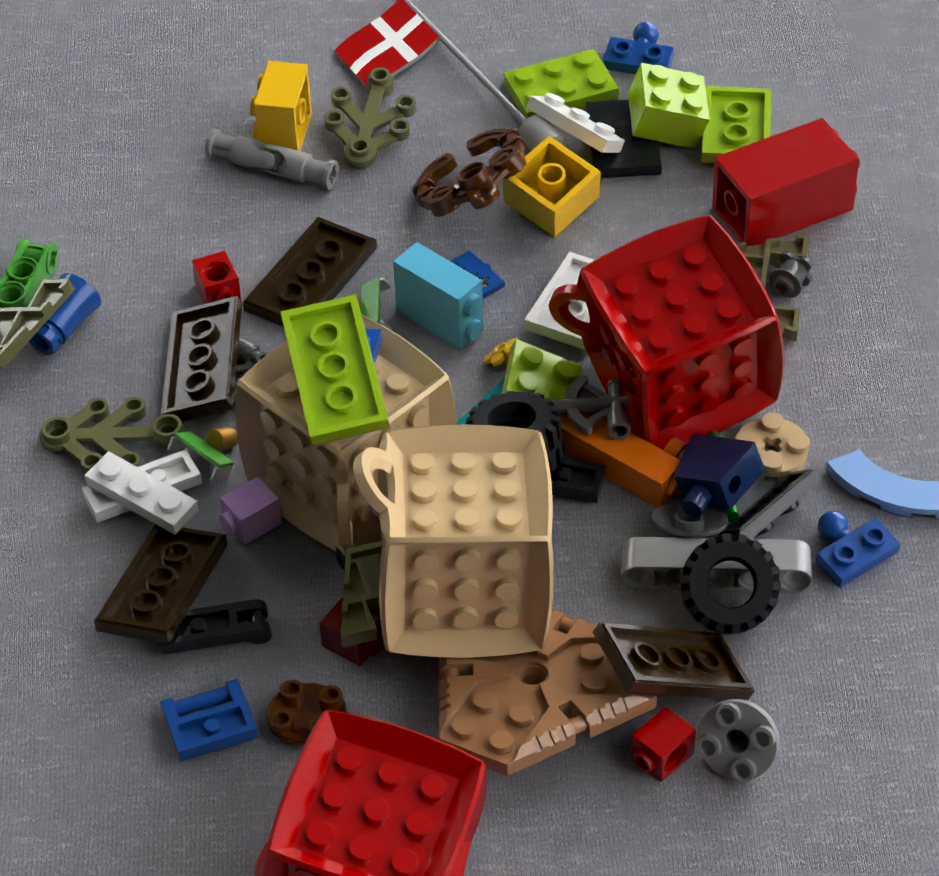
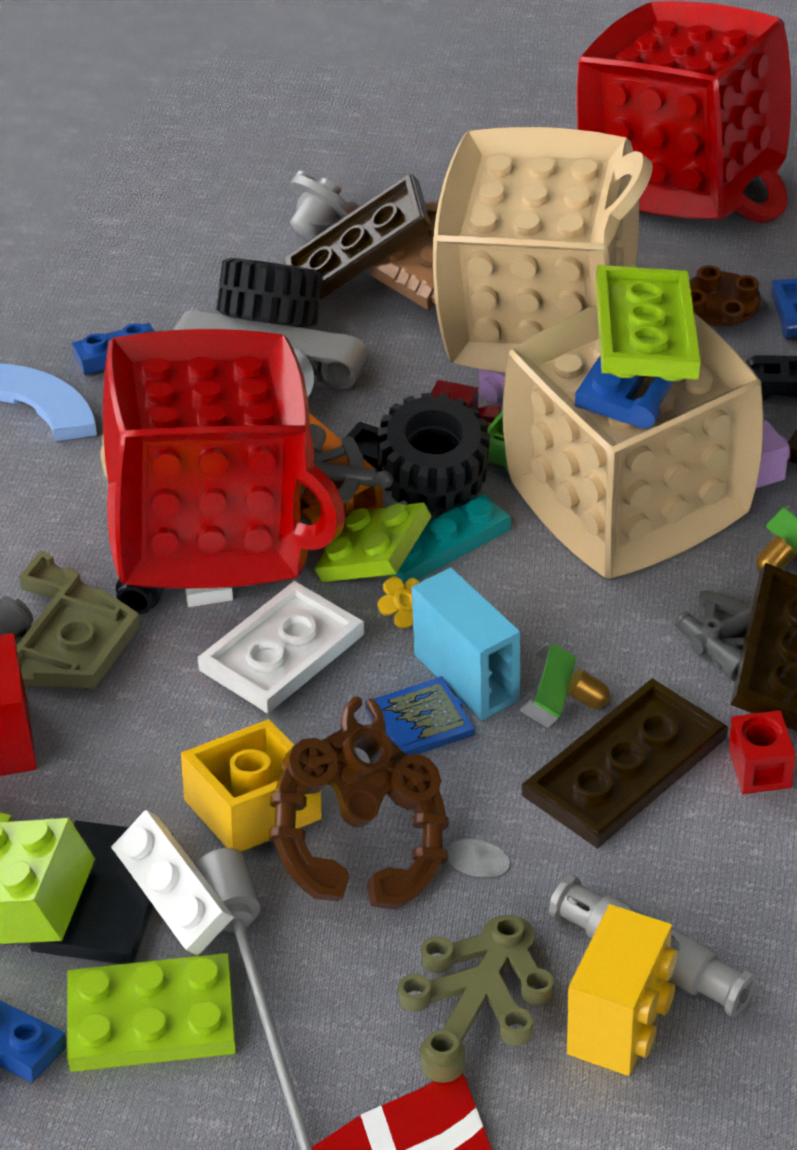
camera: 165 degrees left, 5 degrees down
none -> clear sticker [446,839,510,878]

